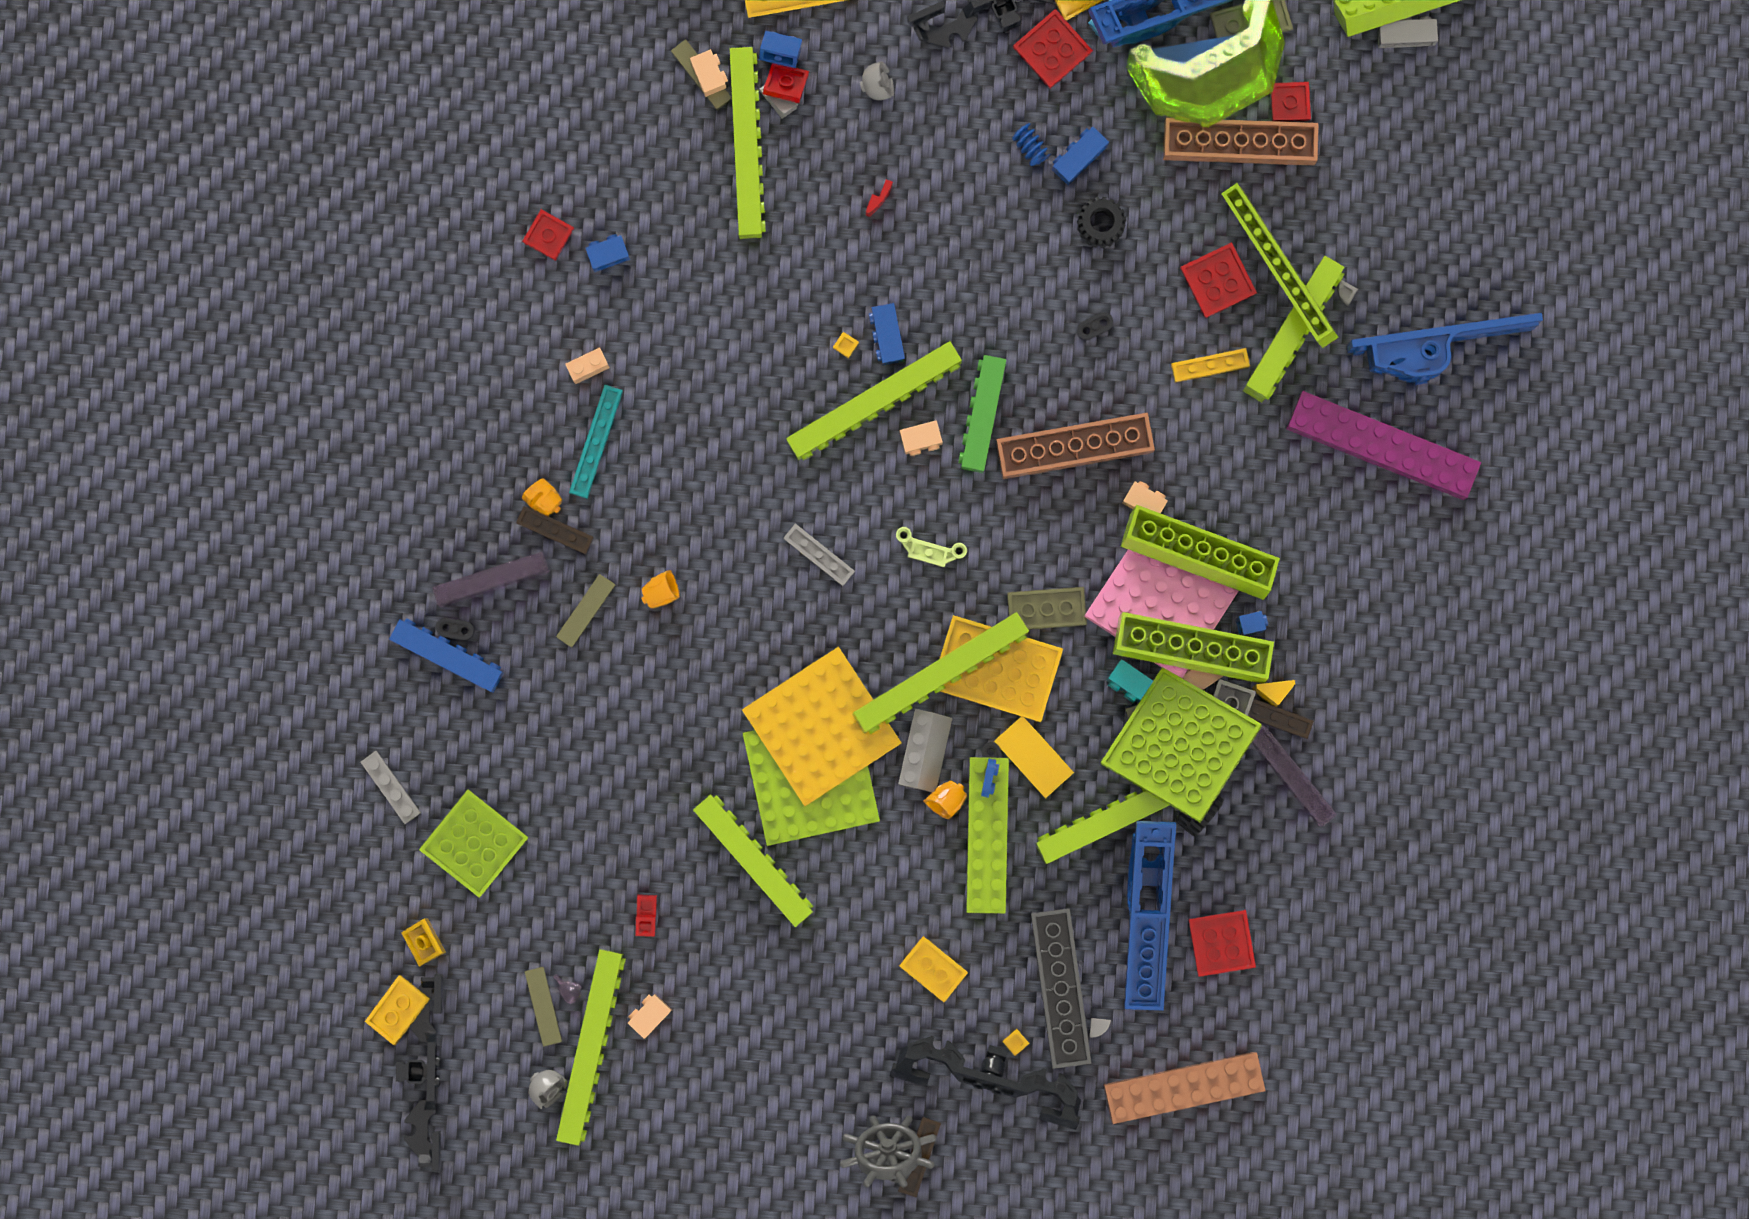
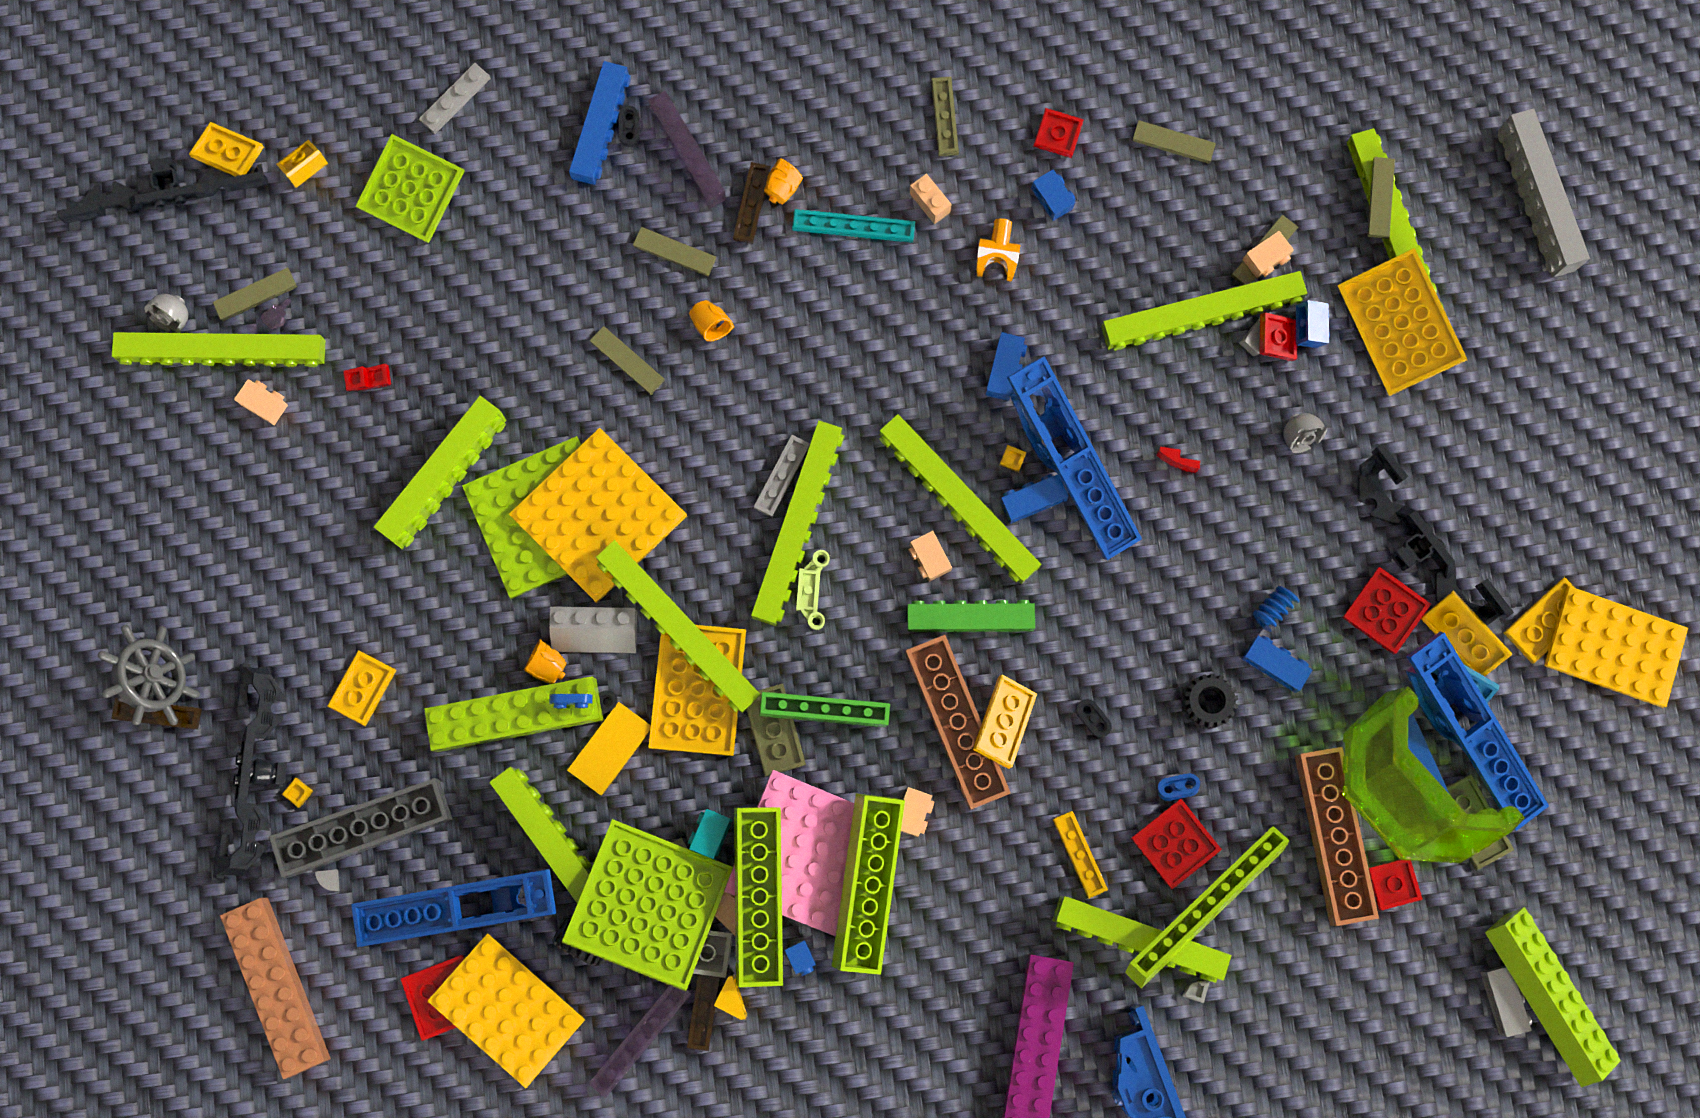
camera: 75 degrees right, 5 degrees down
none -> yellow plate [428,933,585,1088]
none -> olive tile [590,326,665,395]
none -> lime brick [751,420,845,626]
none -> bright green brick [759,692,890,728]
none -> olive tile [931,76,959,156]
none -> yellow tile [973,675,1037,769]
none -> light orange connector [977,218,1020,282]
none -> blue brick [985,332,1027,401]
none -> blue piece [1007,356,1142,560]
none -> olive tile [1132,120,1216,164]
none -> blue plate [1157,773,1200,801]

